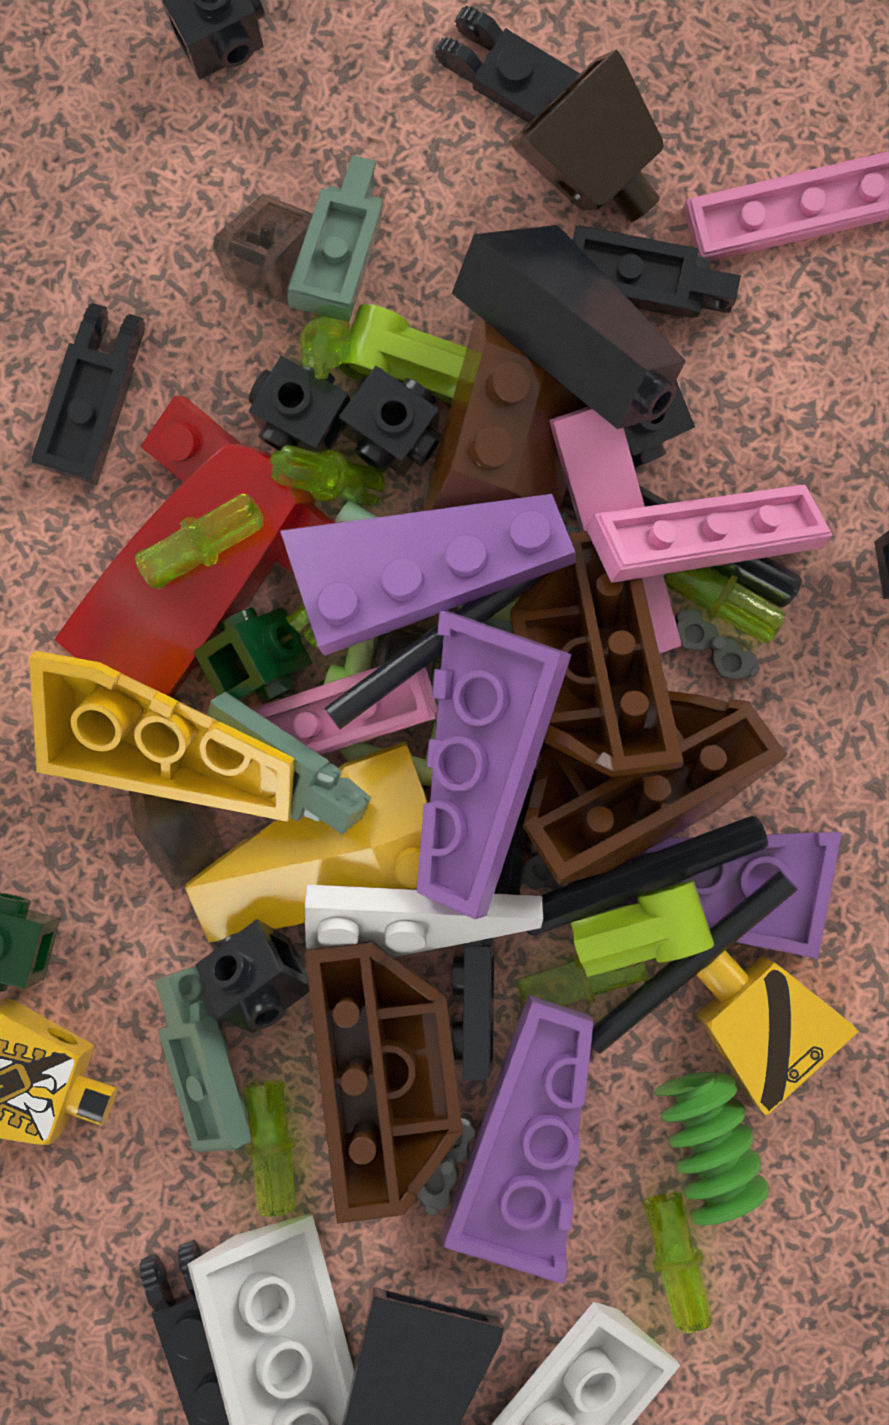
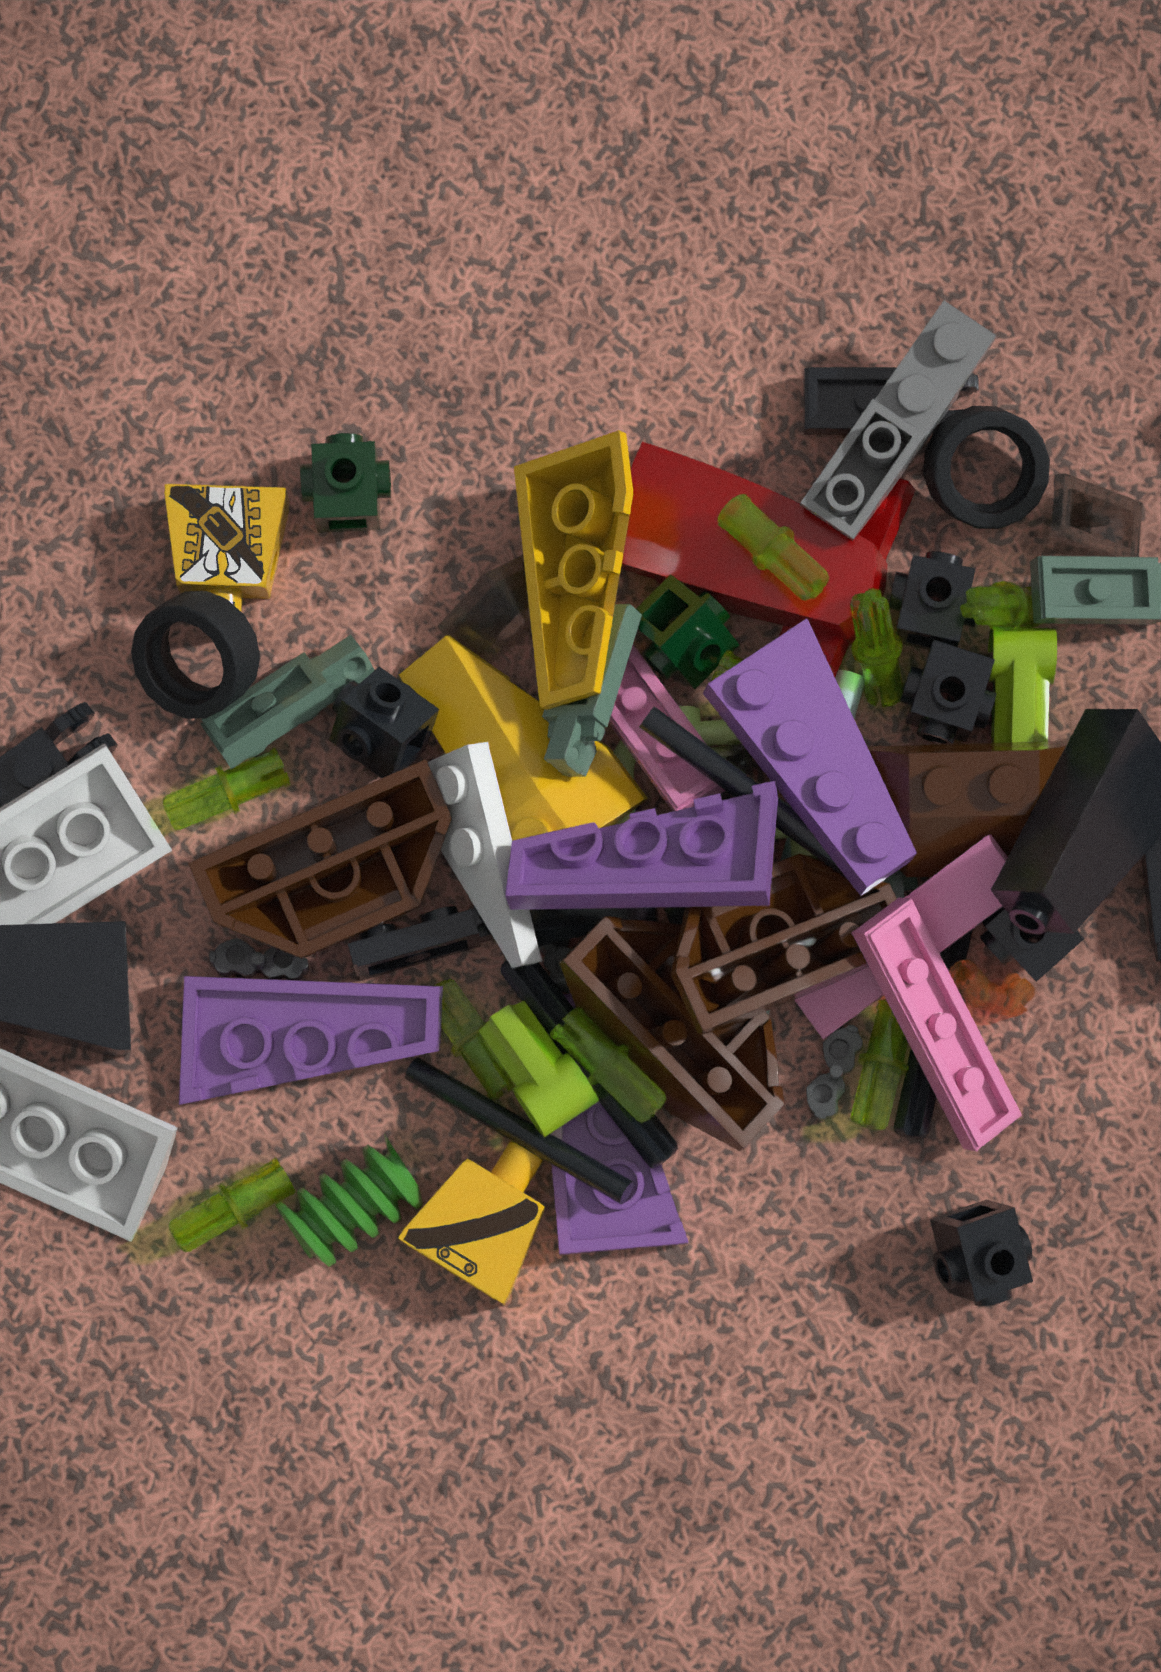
camera: 75 degrees right, 5 degrees down
none -> black tyre [131,591,260,719]
none -> clear neon green axle [550,1006,667,1123]
none -> light grey slope [800,300,996,541]
none -> black tyre [923,406,1050,529]
none -> clear orange arm [949,959,1036,1018]

